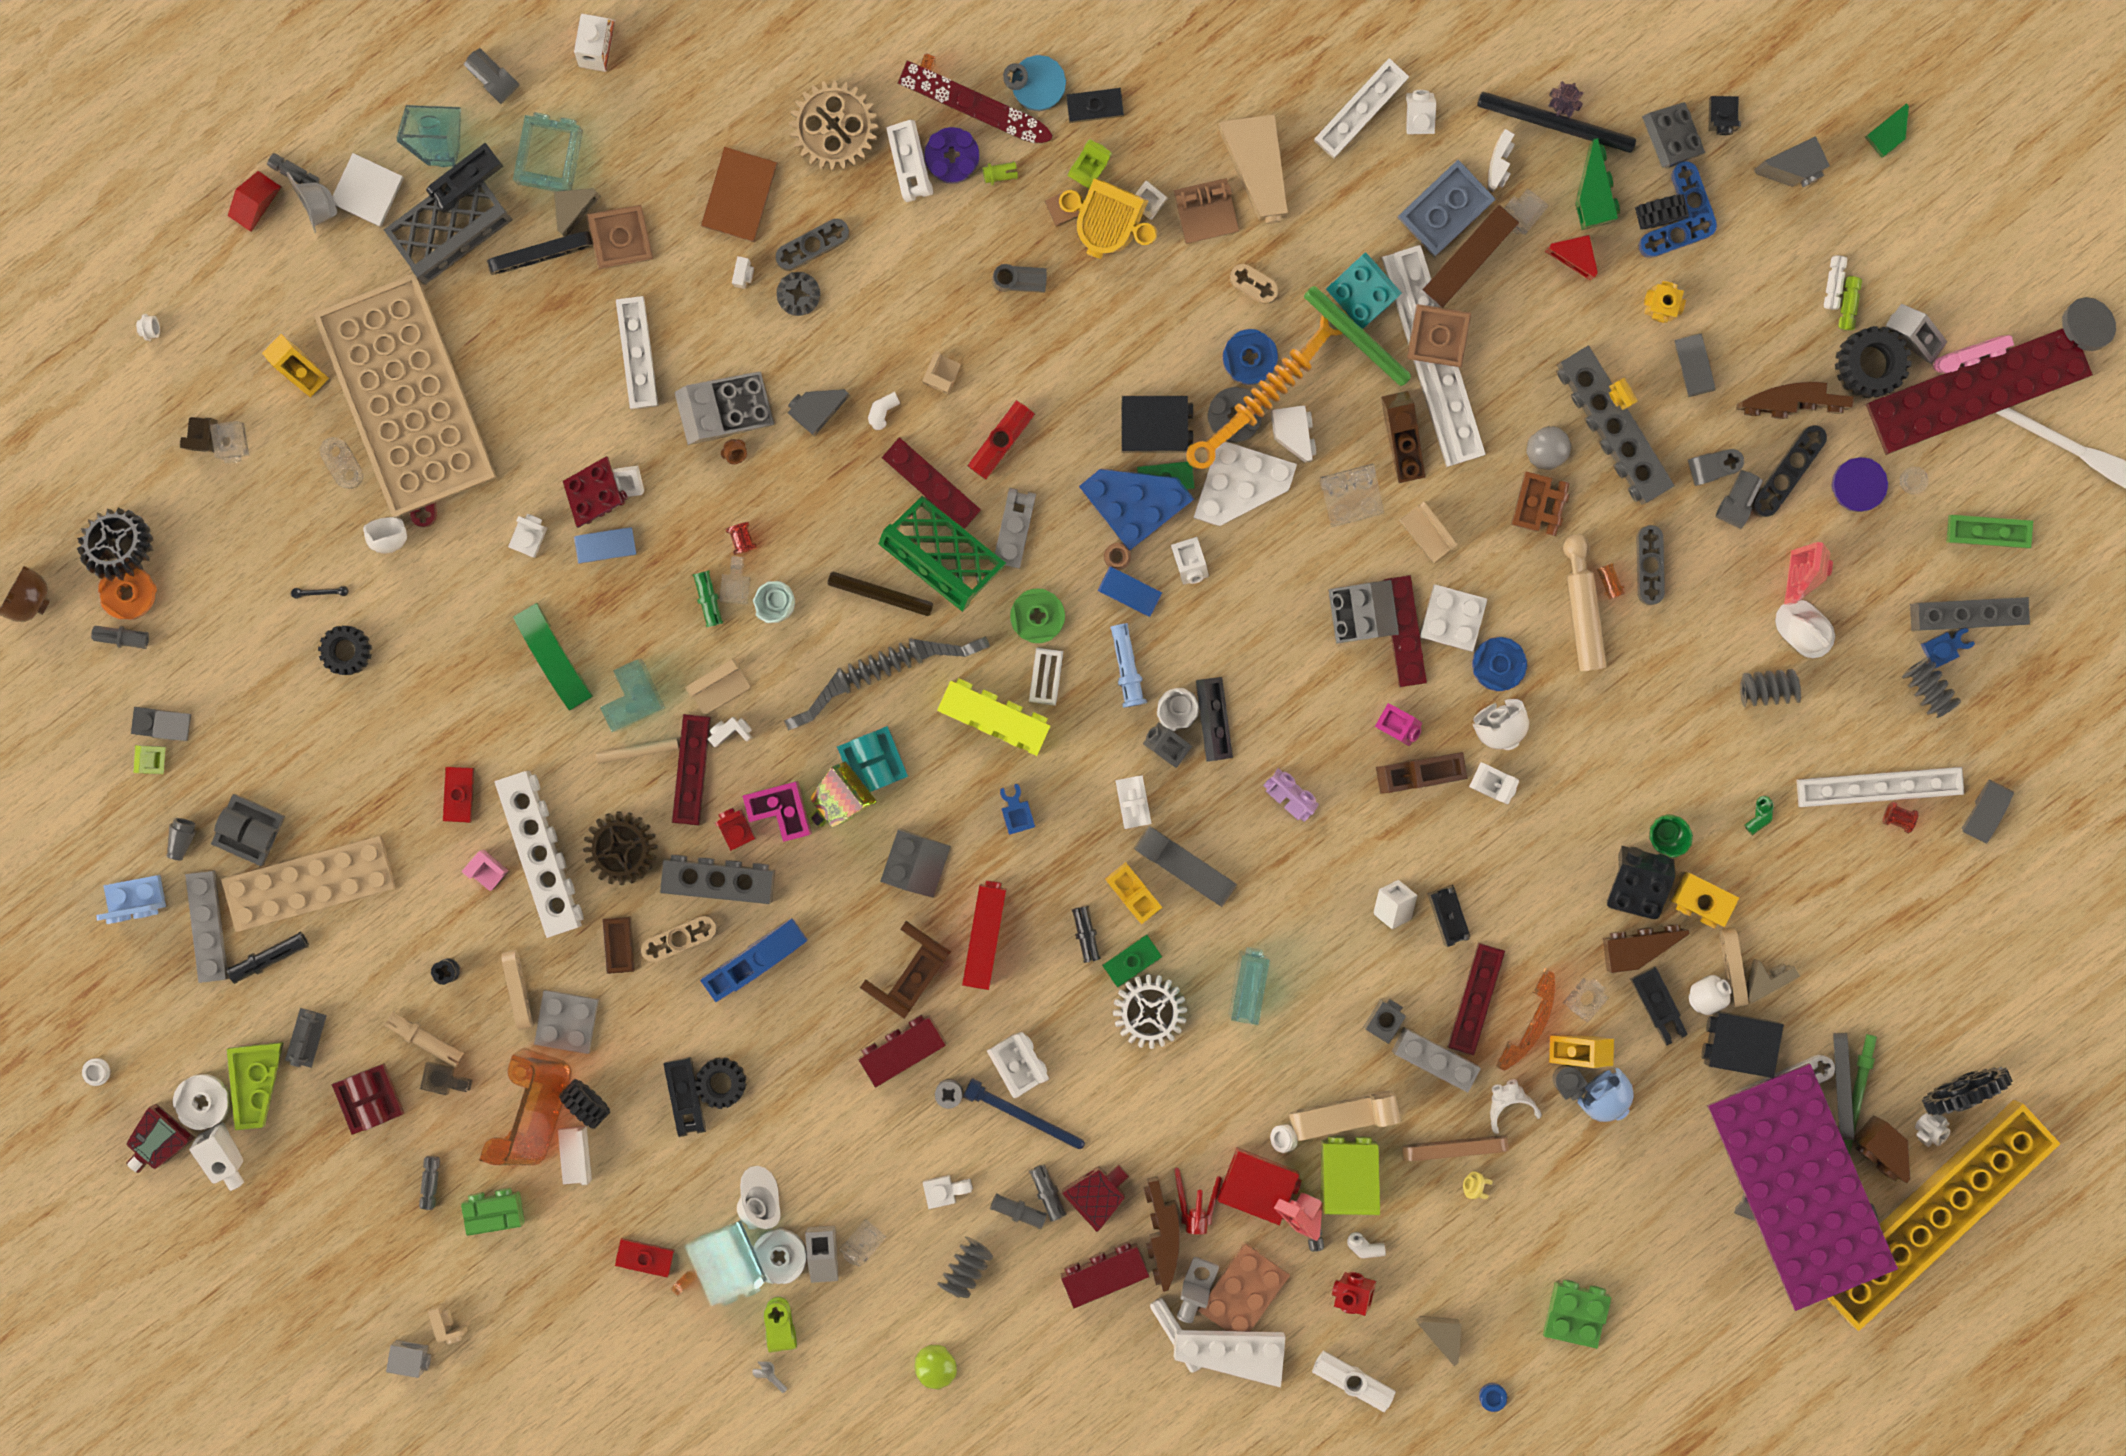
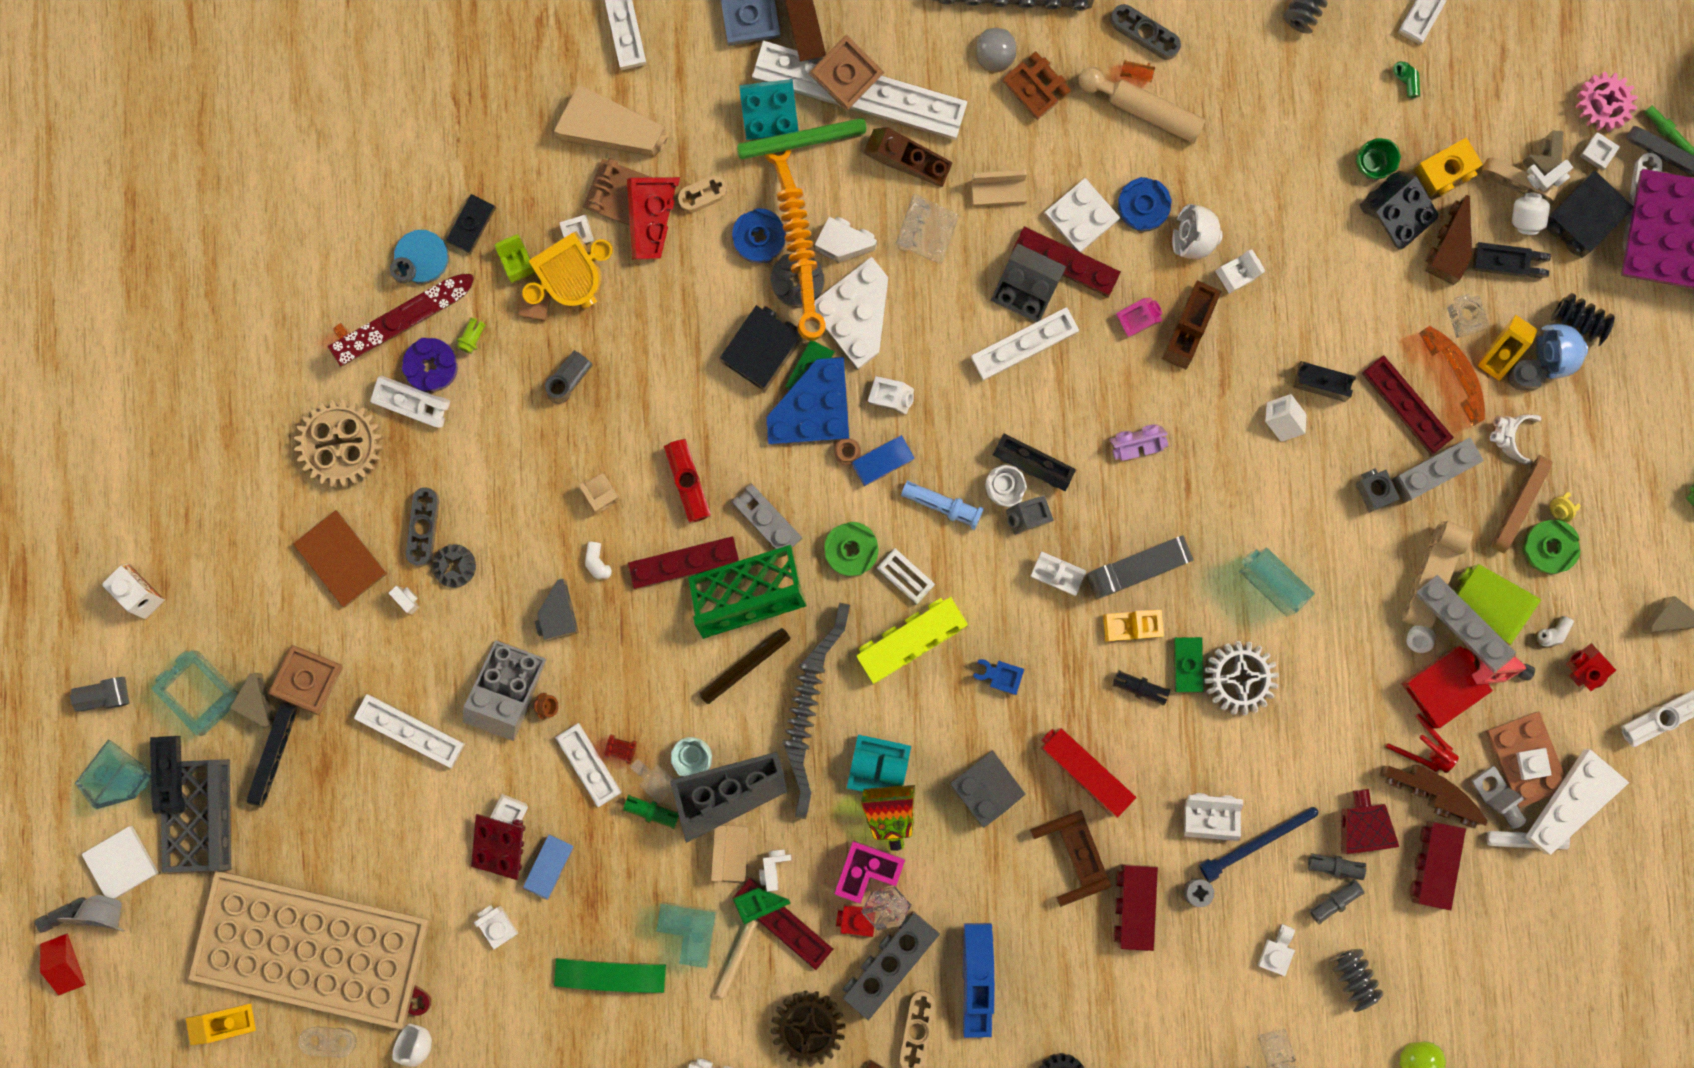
camera: 55 degrees left, 5 degrees down
none -> white tile [555,723,622,807]
none -> red wing [627,177,680,260]
none -> dark grey wedge [670,752,787,843]
none -> green tile [733,887,791,925]
none -> clear brick [861,886,911,930]
none -> white plate [971,307,1079,381]
none -> light grey plate [1417,575,1516,674]
none -> white plate [1516,748,1552,780]
none -> bright green plate [1522,520,1581,575]
none -> white bracket [1527,159,1574,192]
none -> black piece [1550,293,1615,346]
none -> bright pink gear [1576,72,1638,132]
none -> white plate [1580,132,1620,171]

